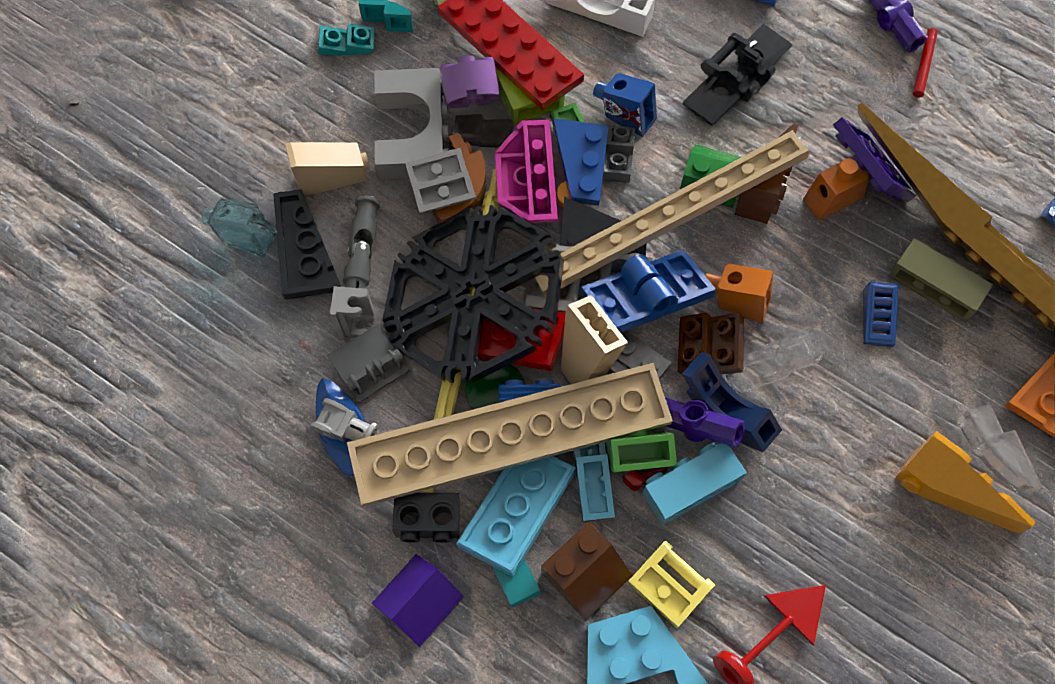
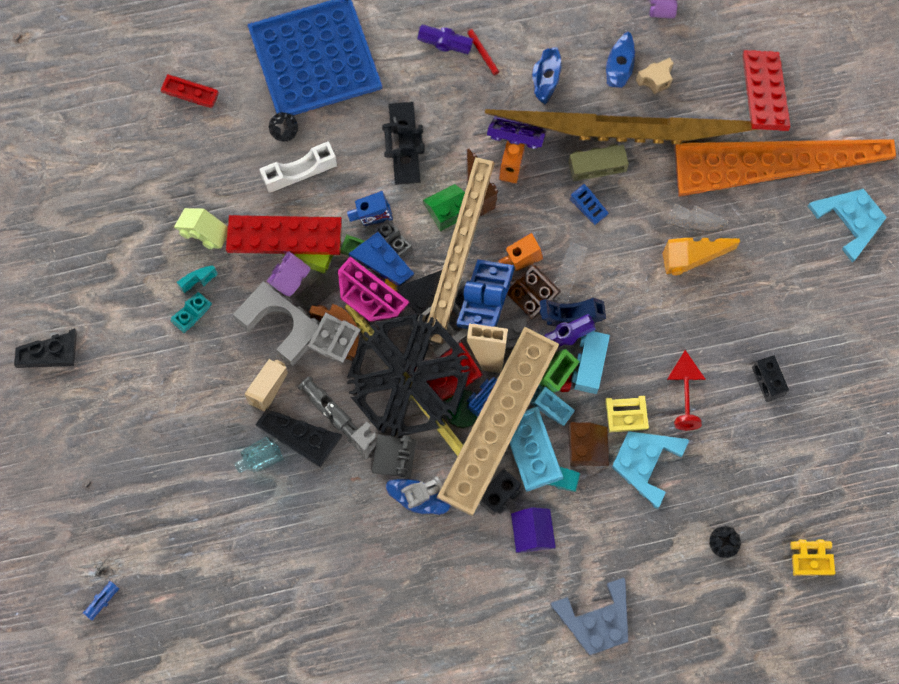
camera: 50 degrees left, 5 degrees up
none -> blue piece [532,47,562,104]

